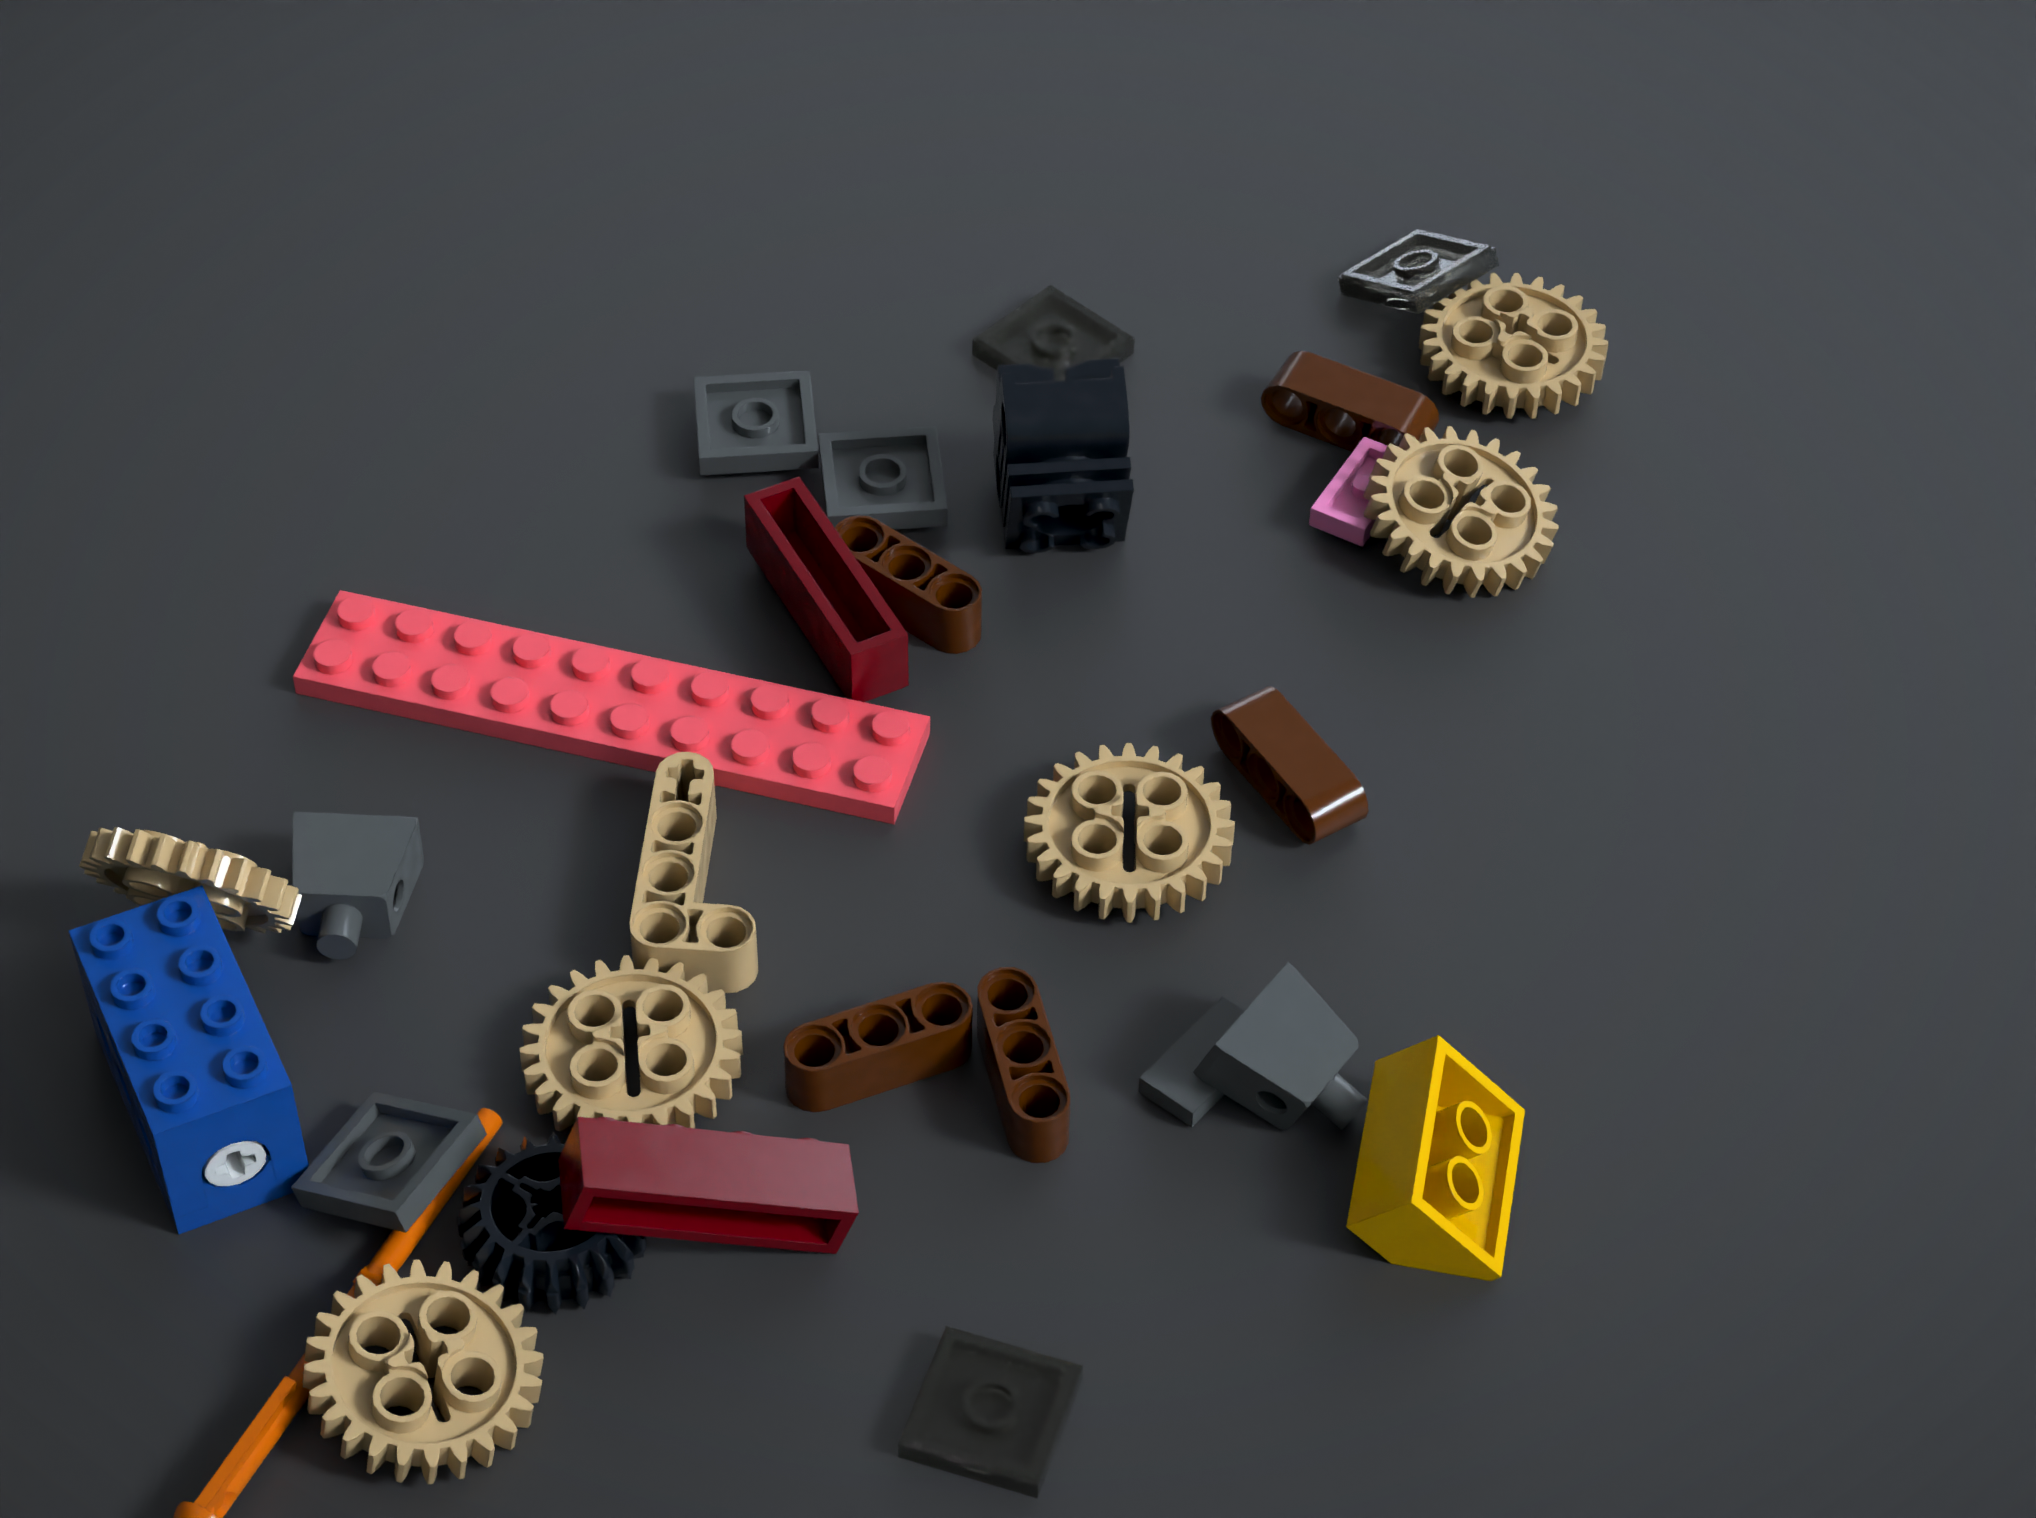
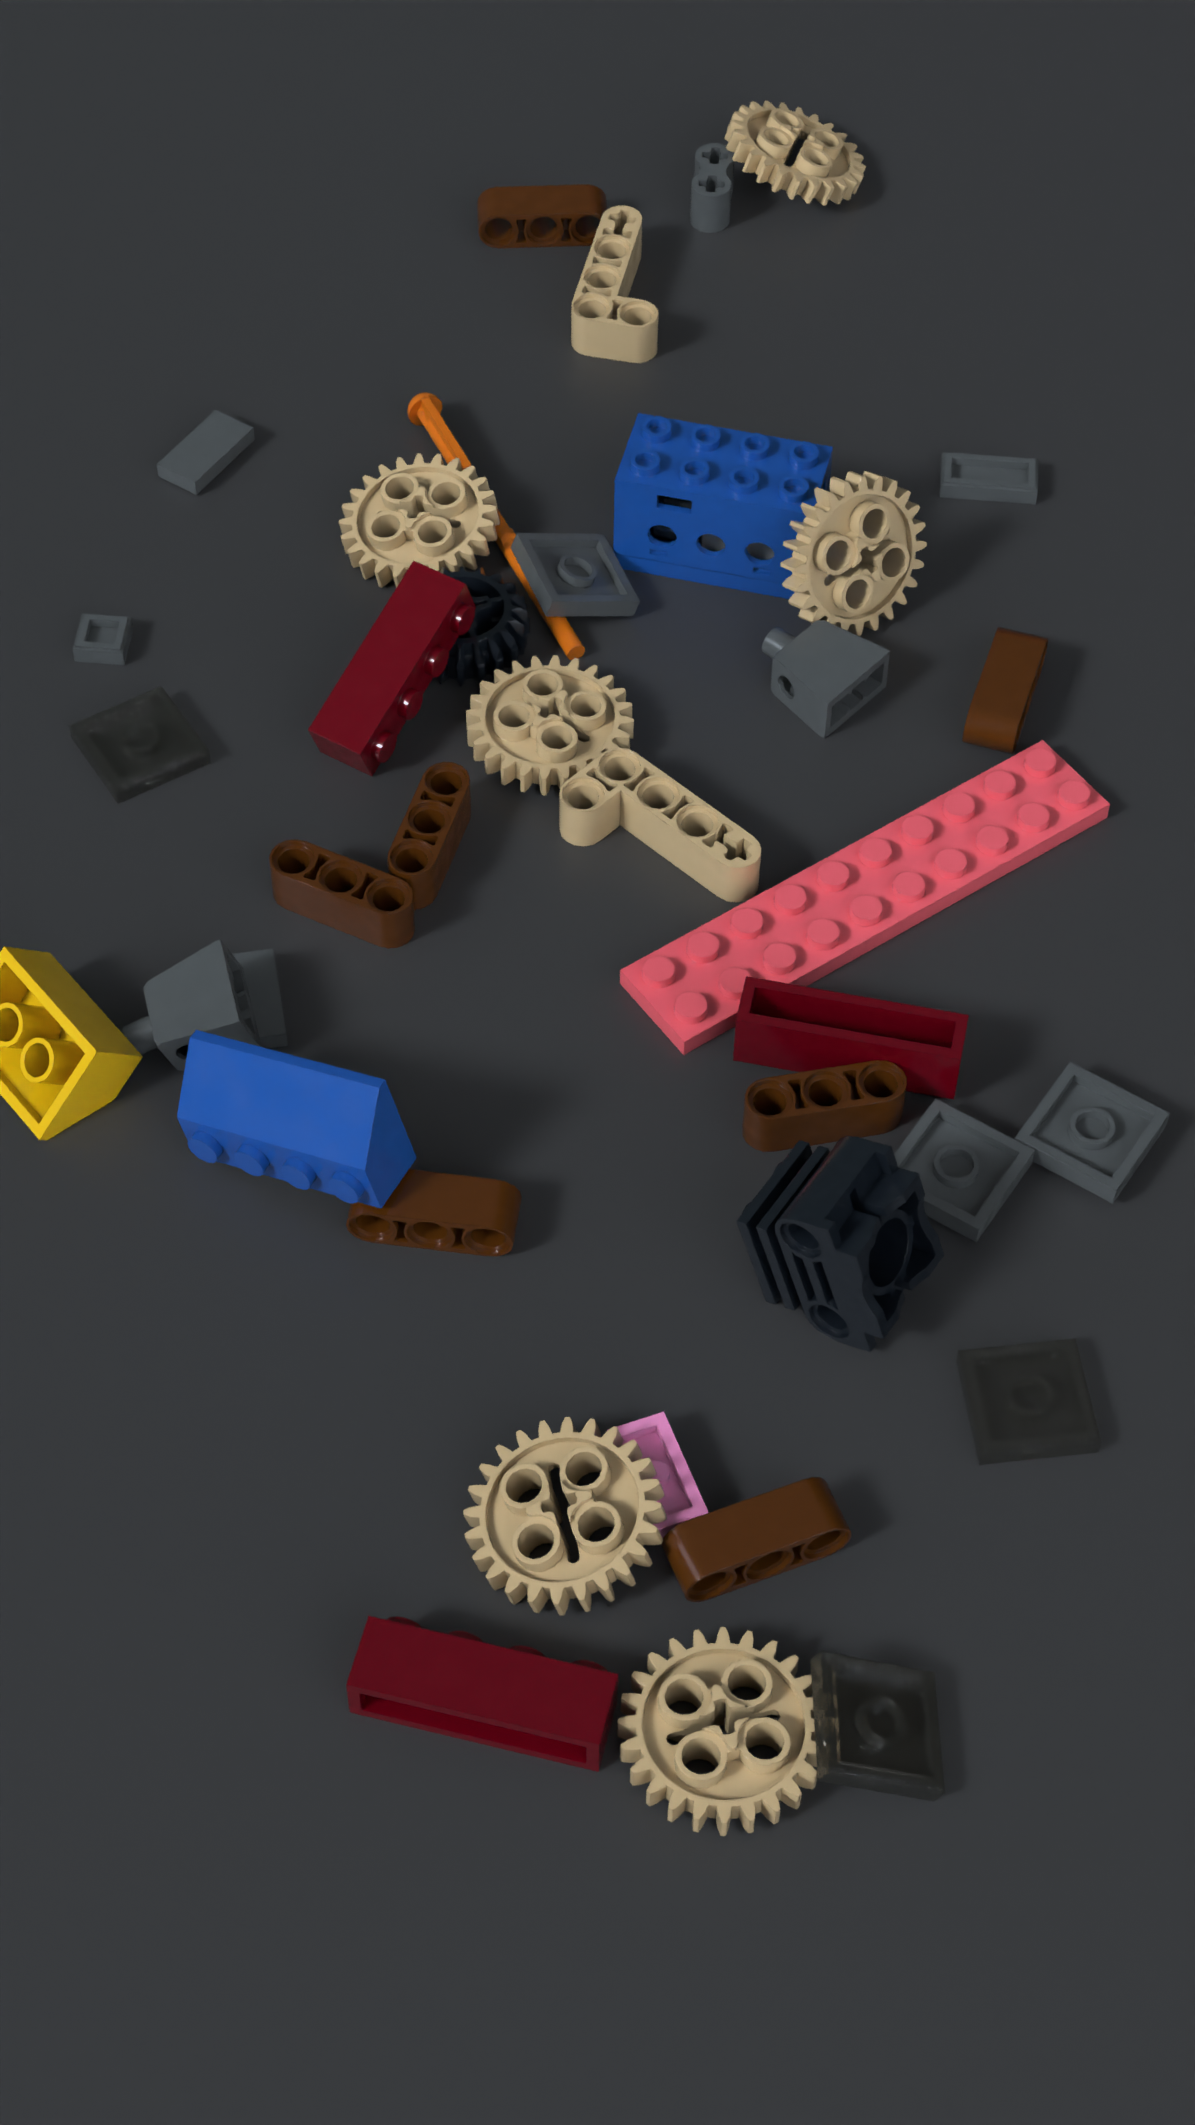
camera: 130 degrees right, 5 degrees up
tan gear [1024,743,1235,922] -> none
none -> blue slope [177,1030,417,1209]
none -> dark red brick [346,1616,618,1772]
none -> reddish brown beam [962,627,1048,754]

